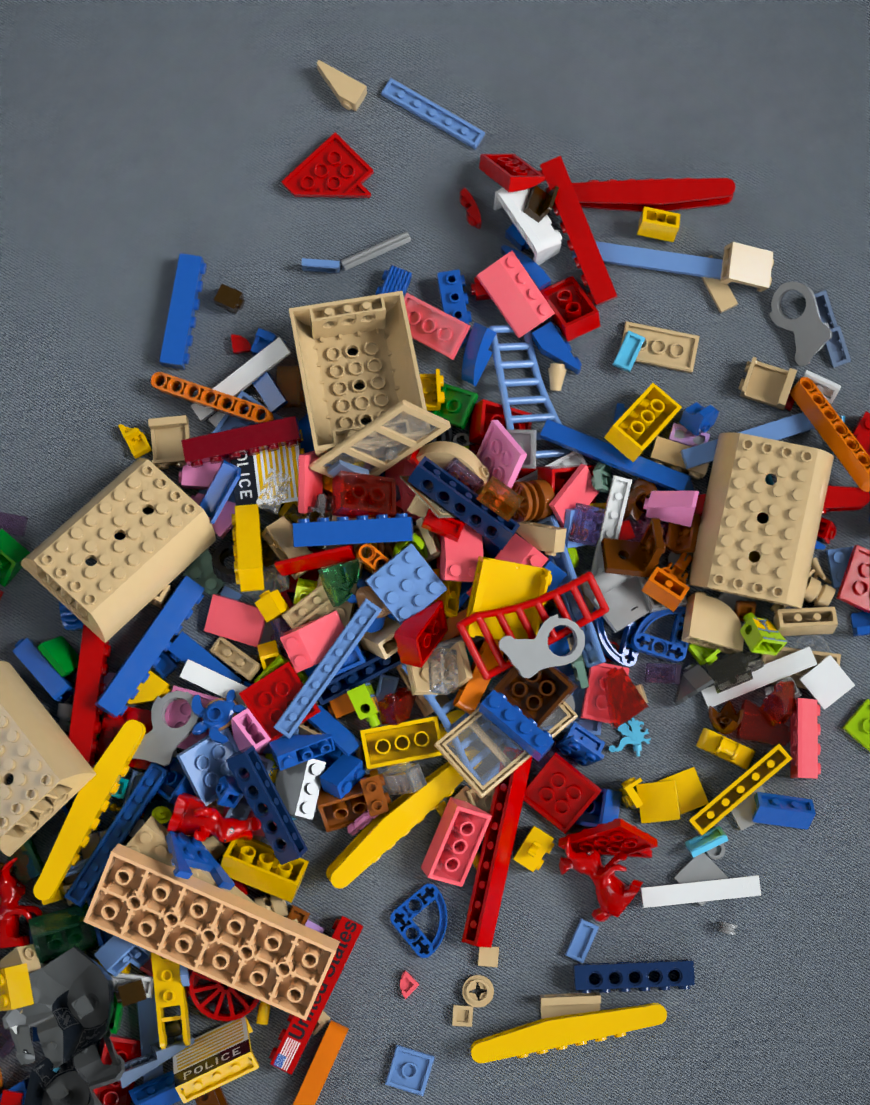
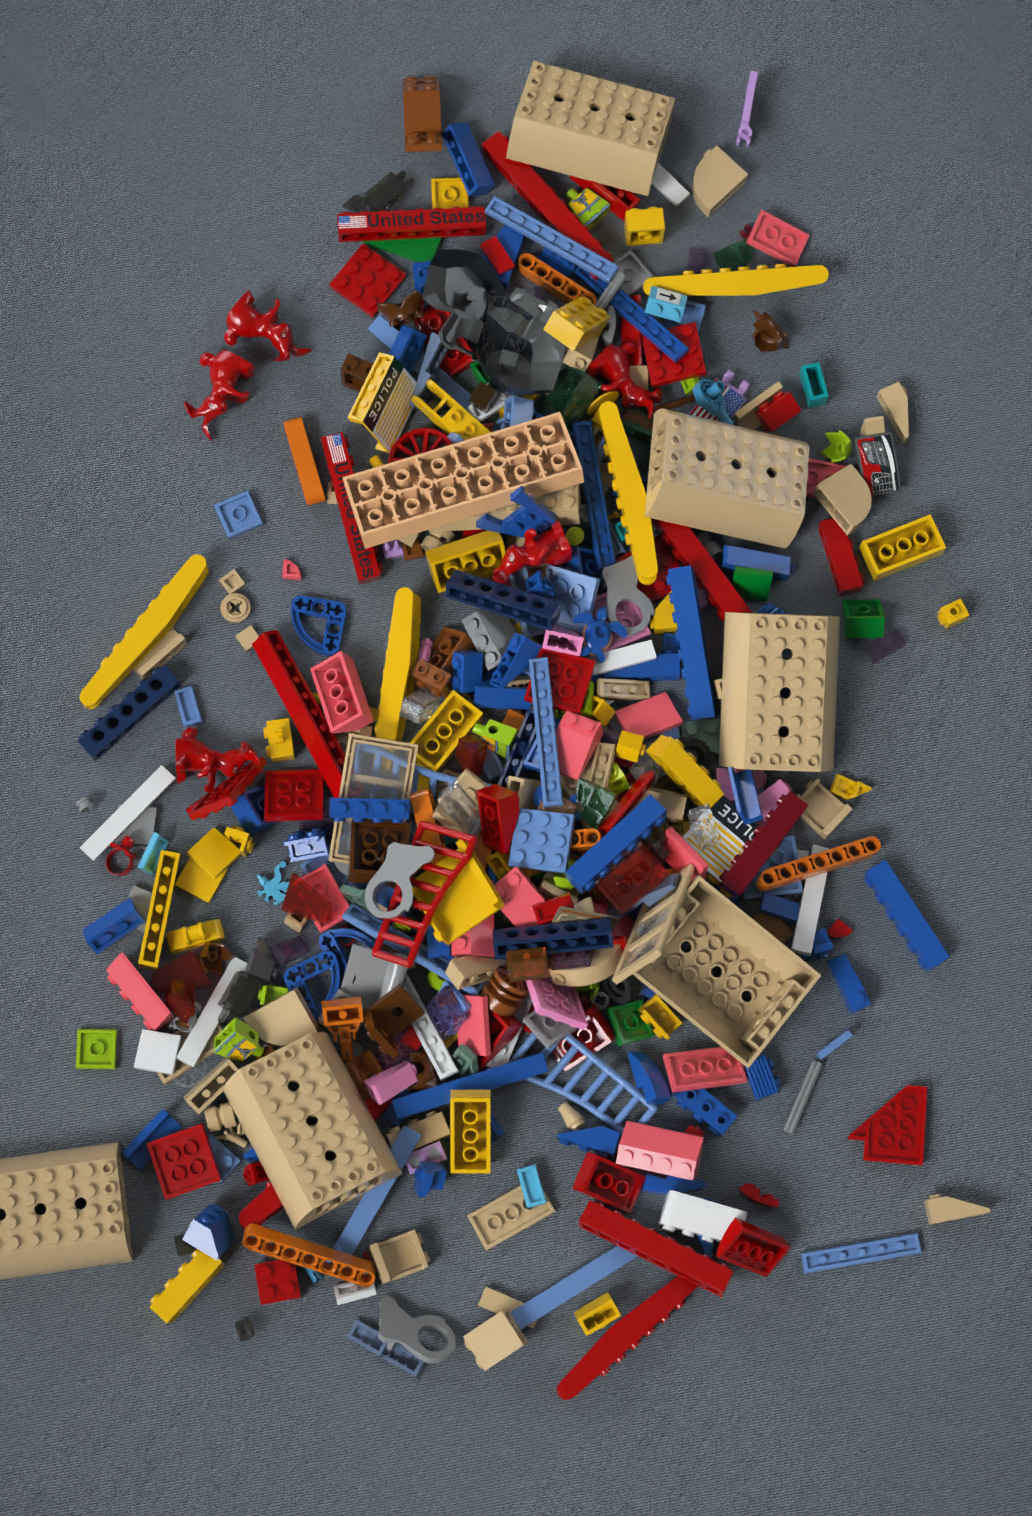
camera: 135 degrees right, 5 degrees down
dark brown brick [214,284,245,314] -> none
dark brown panel [523,185,559,223] -> none
none -> red piece [106,836,138,876]
none -> yellow piece [587,391,619,416]
none -> blue slope [827,954,871,1015]

